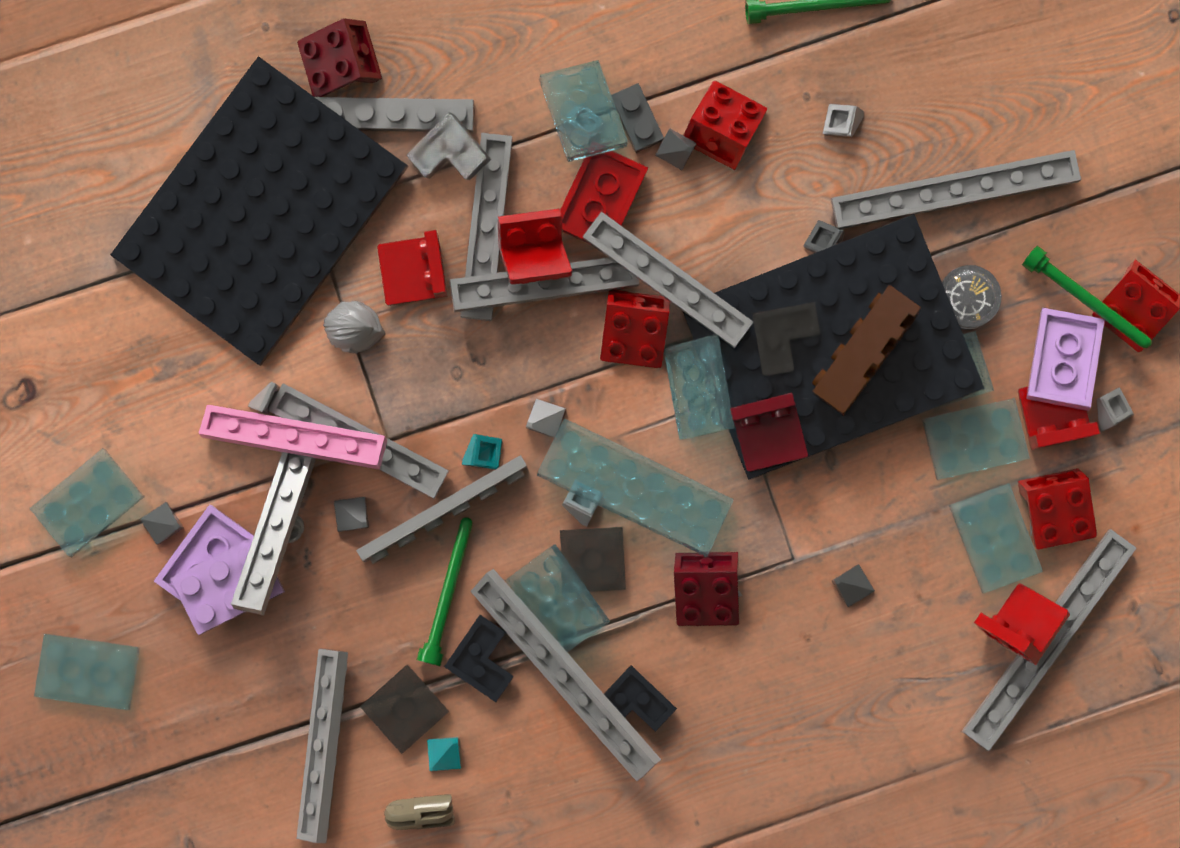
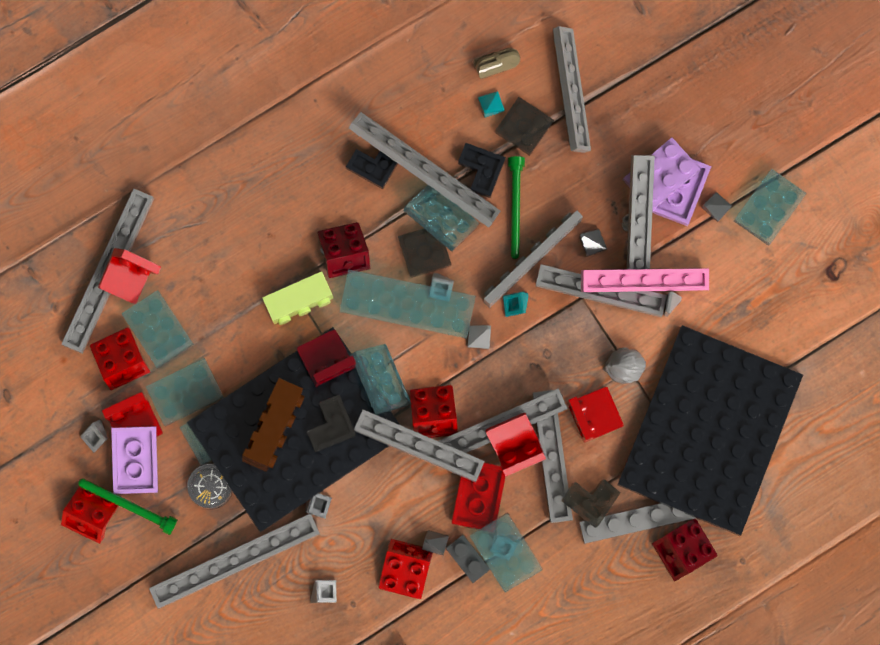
camera: 170 degrees right, 5 degrees down
clear light blue plate [34,634,140,710] -> none
dark grey slope [832,564,875,607] -> none
none -> yellowish green brick [262,271,333,325]

